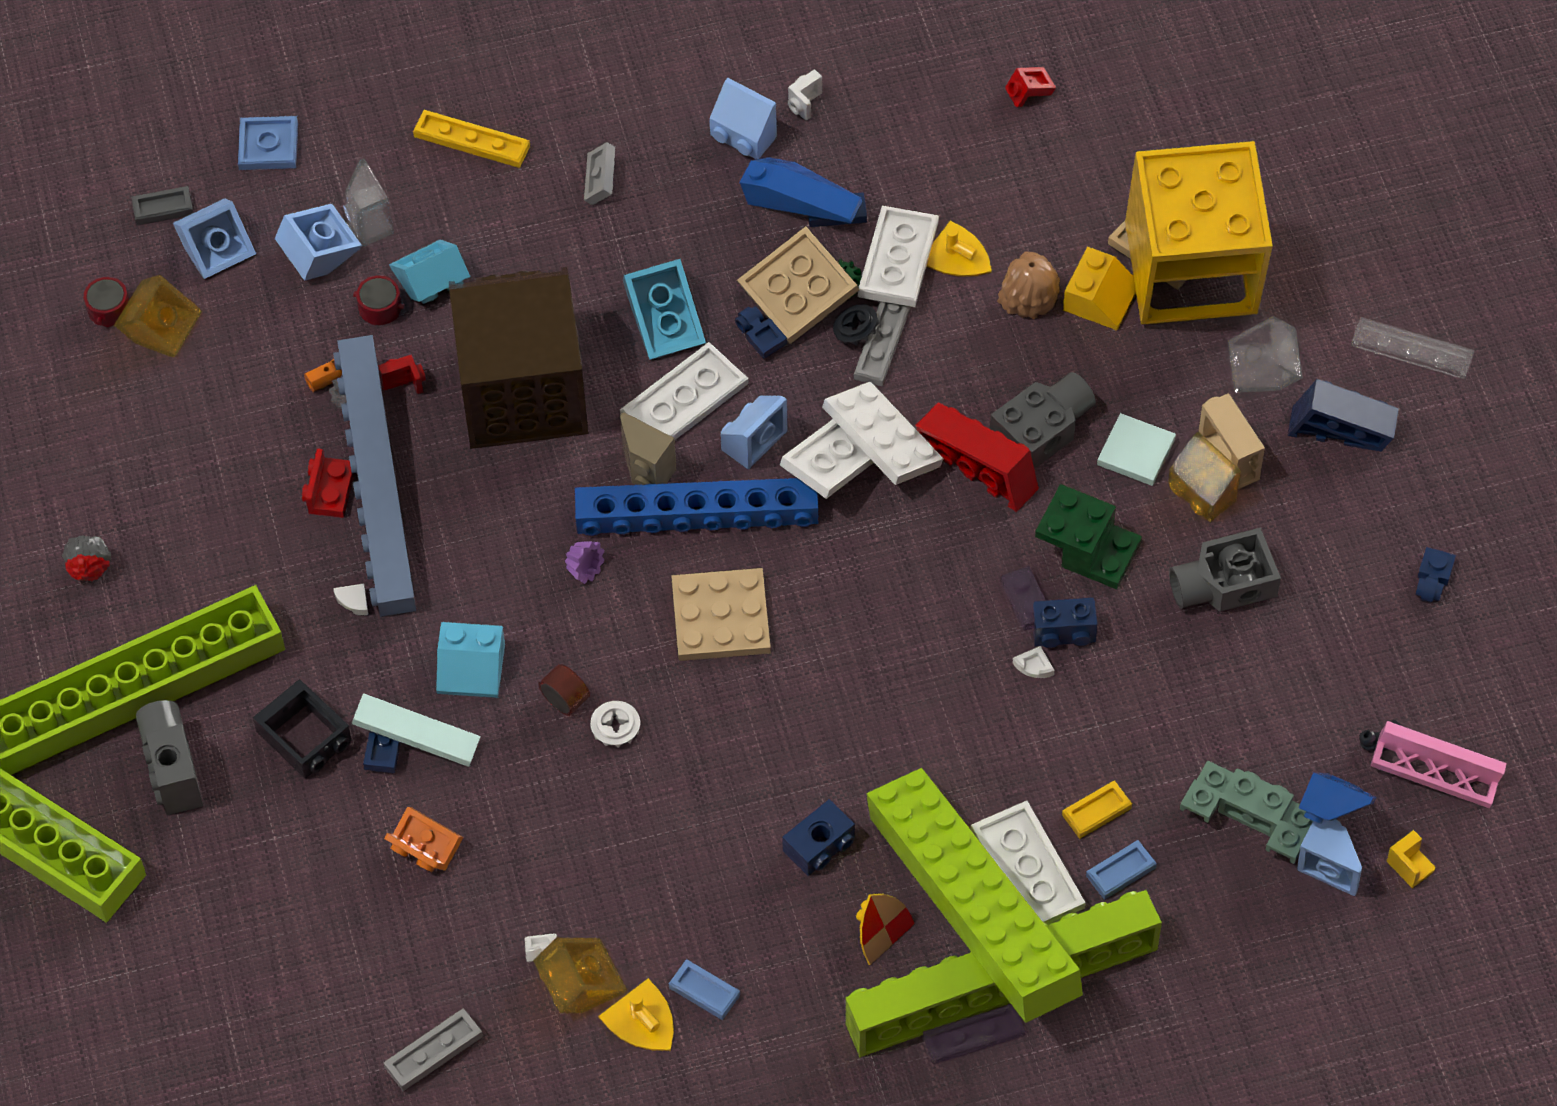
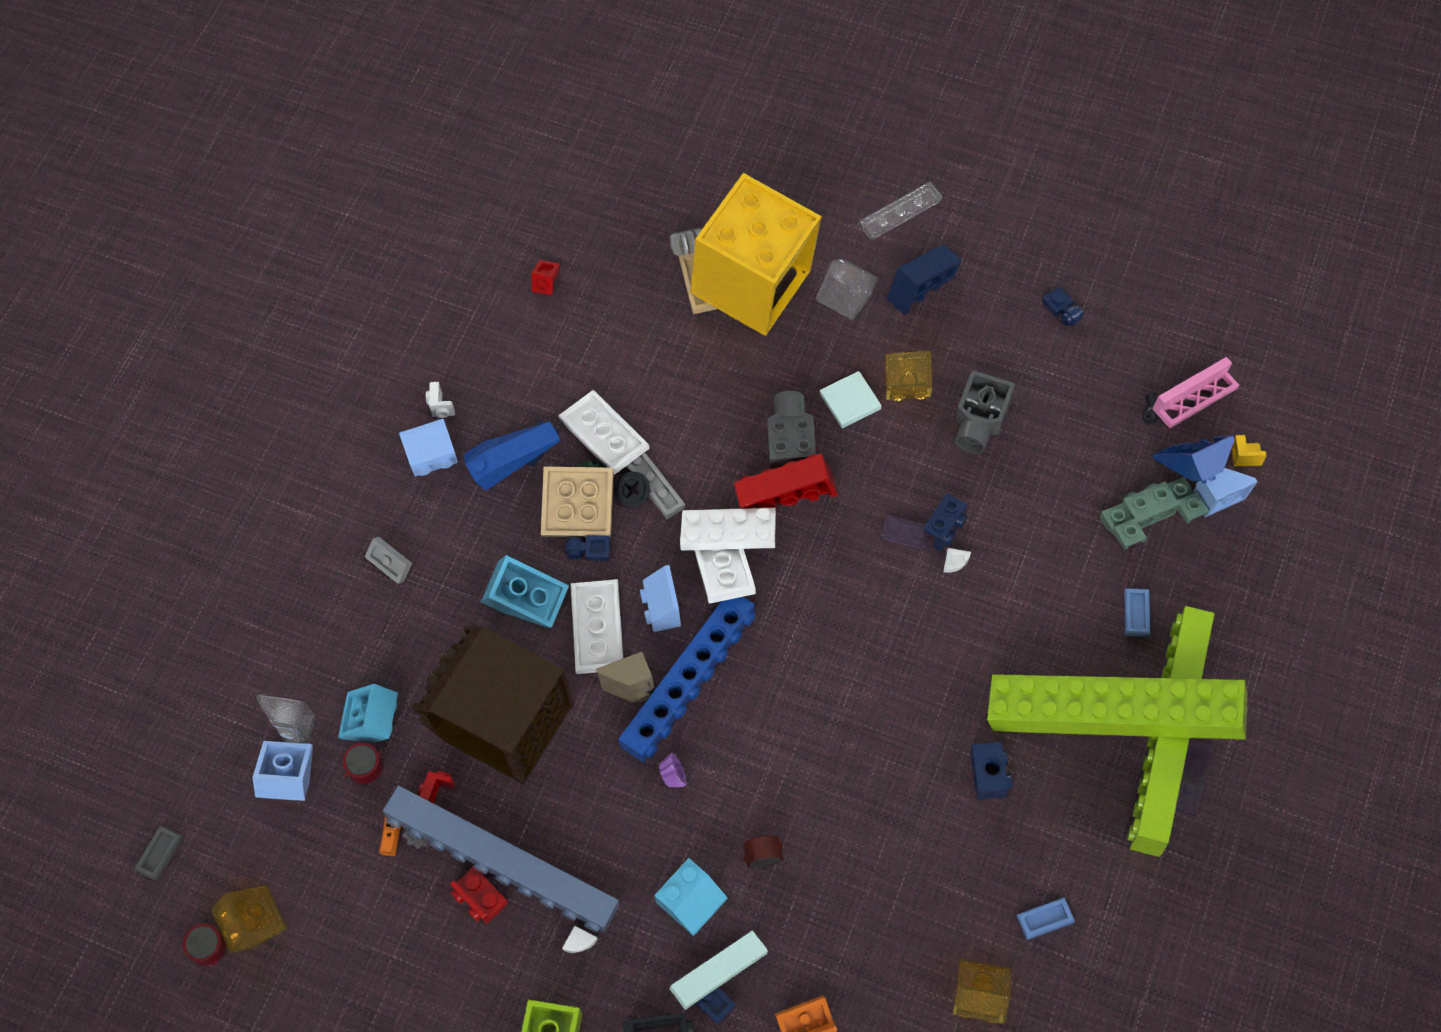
camera: 50 degrees left, 5 degrees up
light blue slope [173,199,256,279] -> none
medium blue tile [238,116,298,170] -> none
yellow tile [413,110,530,168] -> none
white tile [525,934,558,962] -> none
white gear [591,701,640,748] -> none
yellow shield [598,978,674,1051] -> none
tan plate [671,568,771,661] -> none
shield [856,894,915,965] -> none
yellow shield [927,221,992,277] -> none
white plate [970,801,1085,925] -> none
medium nougat hair [997,252,1060,319] -> none
dark green bracket [1035,484,1142,590] -> none
yellow tile [1062,780,1132,839] -> none
yellow slope [1063,246,1136,330] -> none
tan window [1198,393,1265,491] -> none

